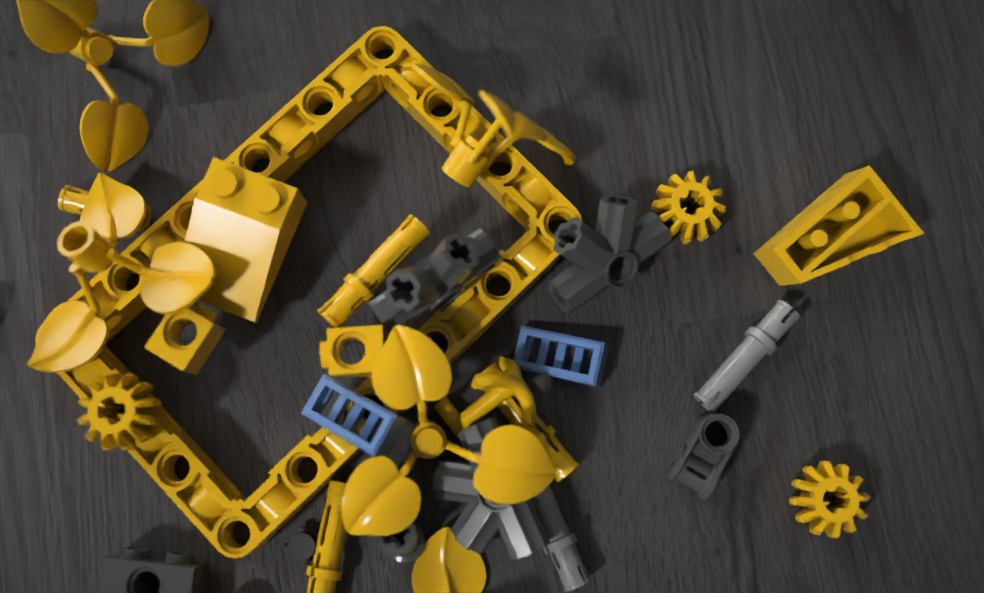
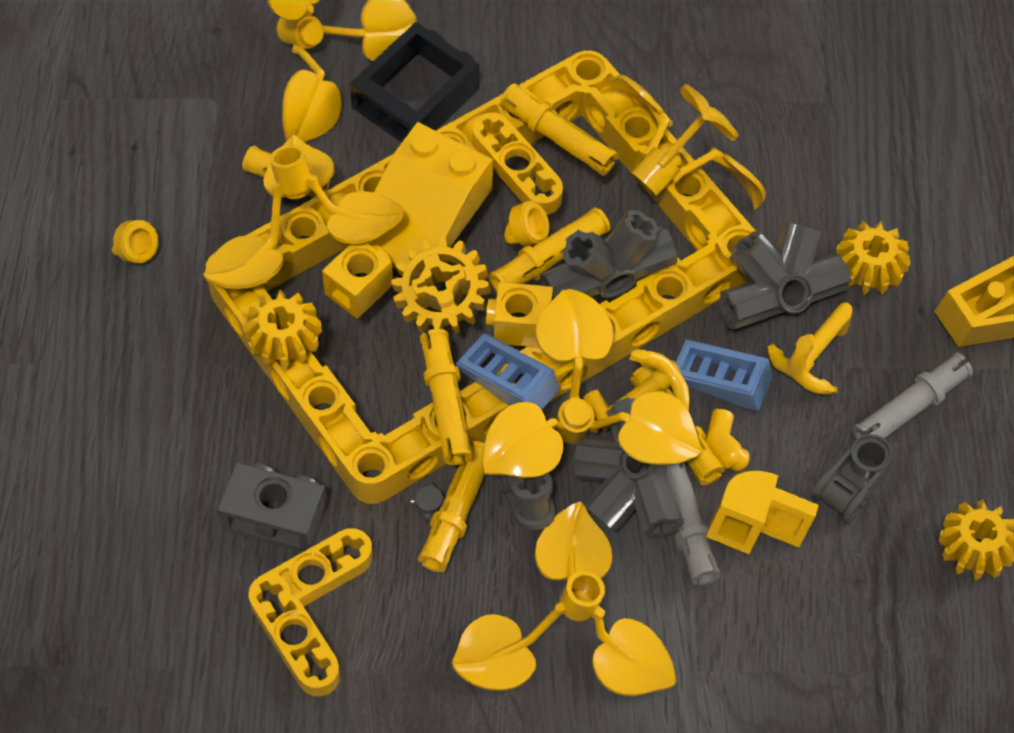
camera: 10 degrees right, 20 degrees down
none -> black window [350,21,479,143]
none -> yellow gear [391,237,491,334]
none -> yellow pin [420,329,473,465]
none -> yellow beam [473,112,563,215]
none -> yellow pin [499,83,618,176]
none -> yellow tile [504,201,549,246]
none -> yellow arm [706,409,750,472]
none -> yellow brick [706,471,818,554]
none -> yellow piece [767,302,852,395]

